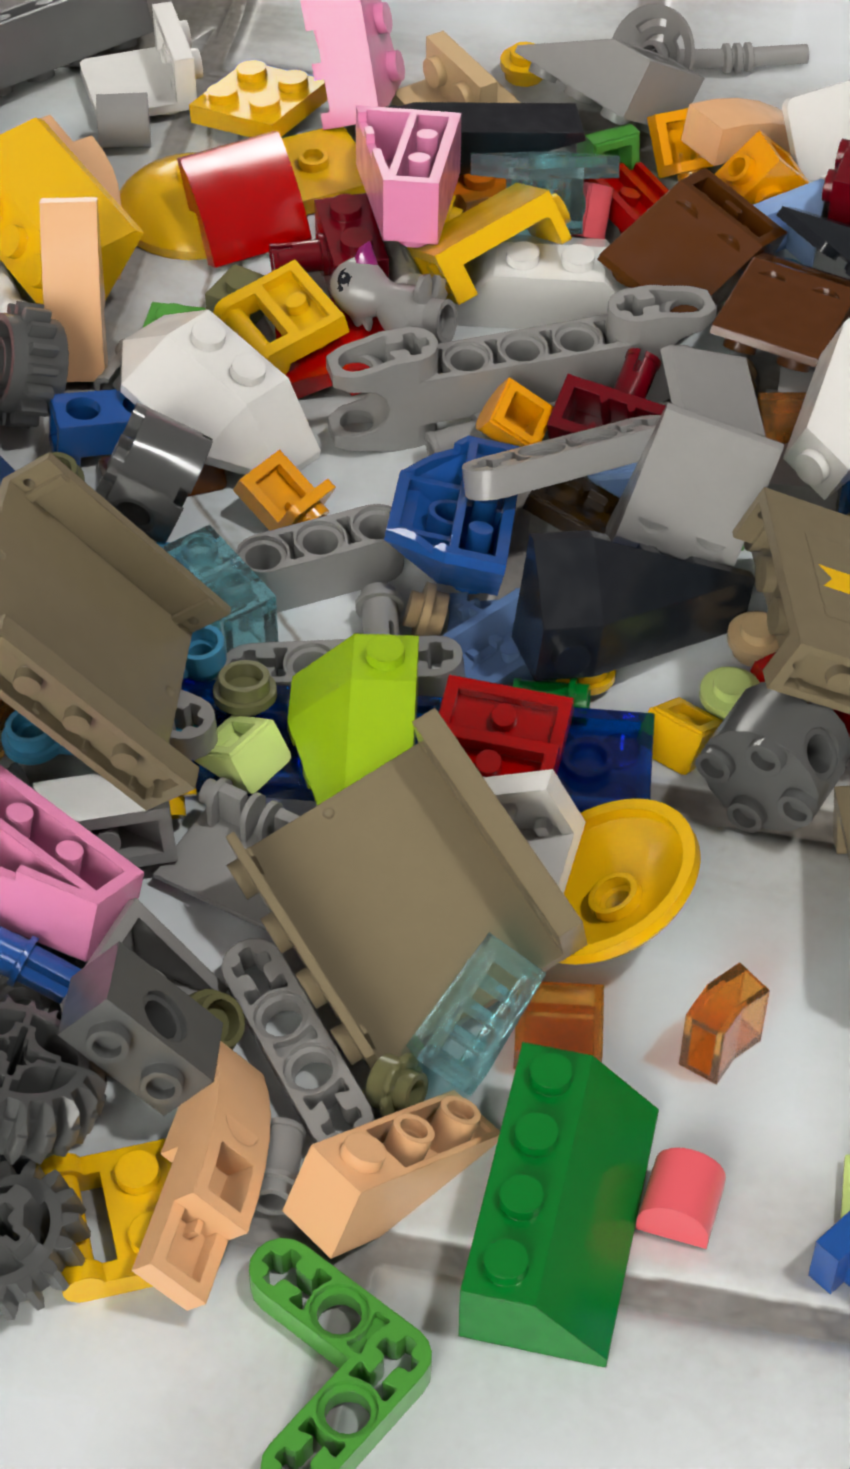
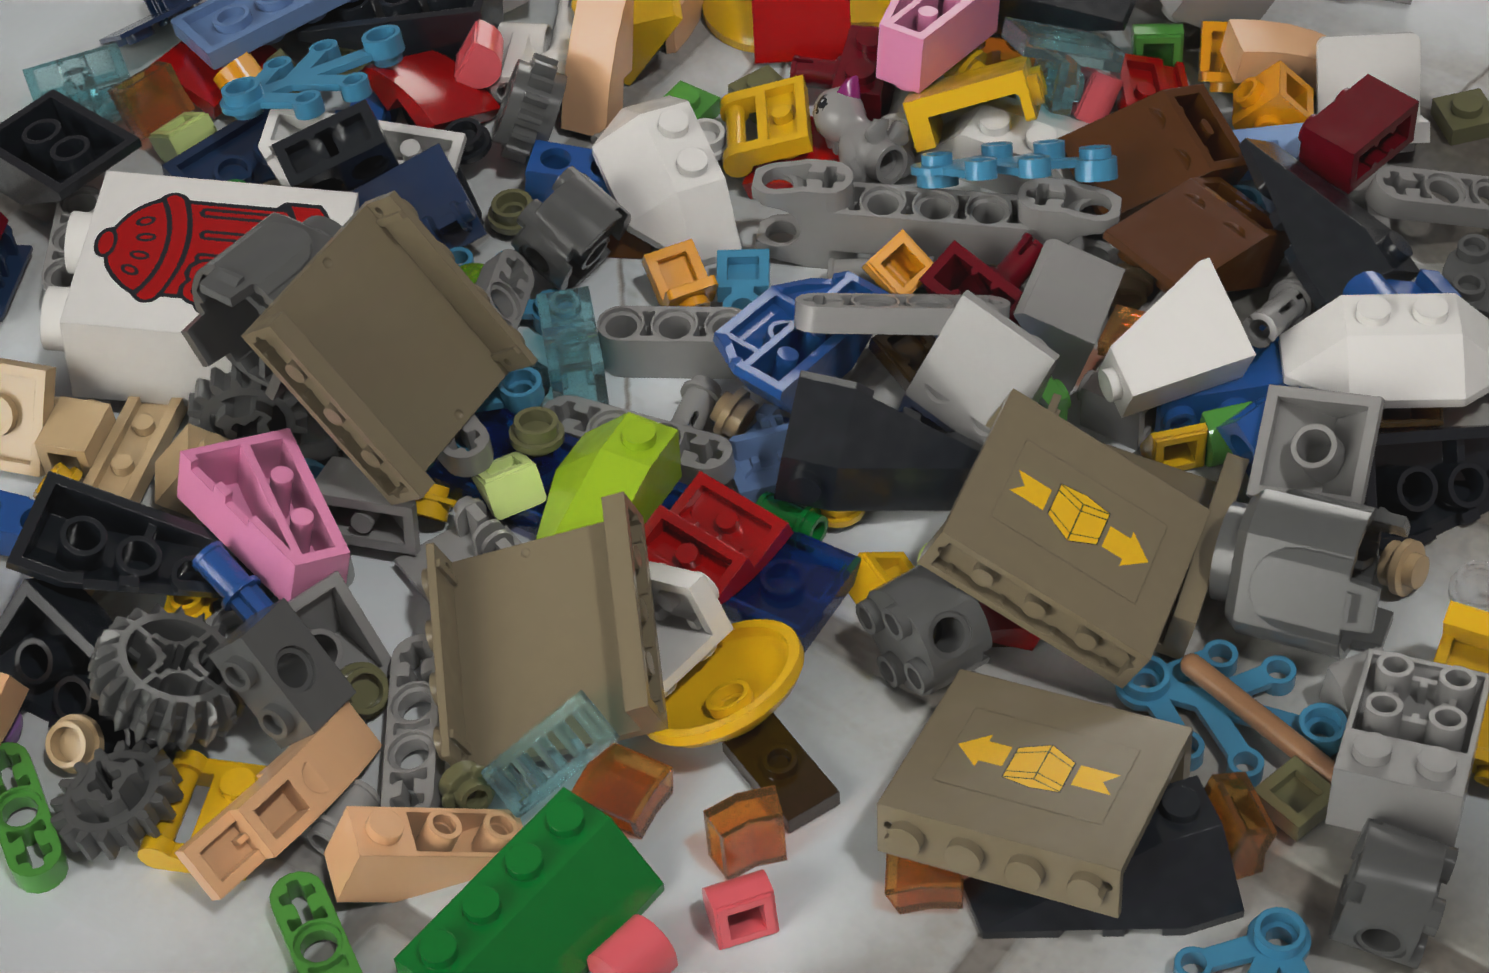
camera: 30 degrees right, 0 degrees up
none -> coral brick [702,869,779,950]
none -> dark azure plate [716,249,770,310]
none -> dark brown plate [722,713,840,833]
none -> dark azure plant [911,139,1118,189]

